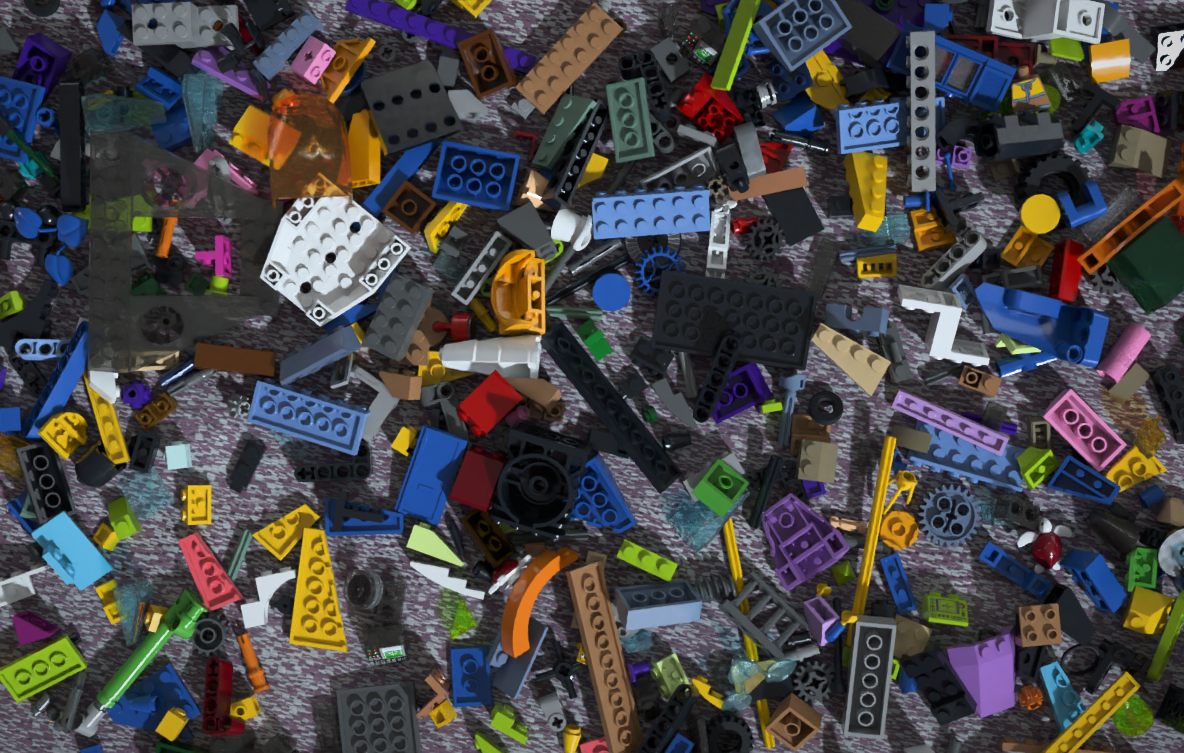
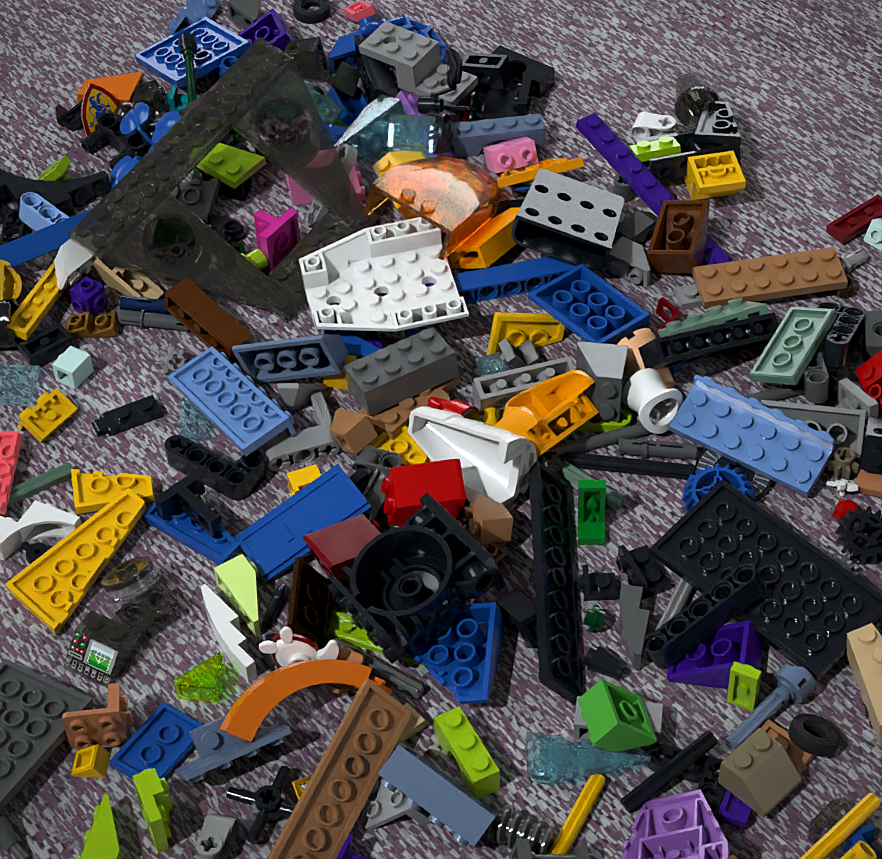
camera: 40 degrees right, 40 degrees down
orange pin [155,199,181,258] -> none
reddish brown brick [382,180,439,237] -> none
yellow slope [577,153,609,190] -> none
blue tile [592,272,631,312] -> none
clear light blue cone [624,631,654,653] -> none
white slope [705,211,731,279] -> none
none -> pearl dark grey slope [326,62,361,97]
none -> clear light blue slope [387,114,441,152]

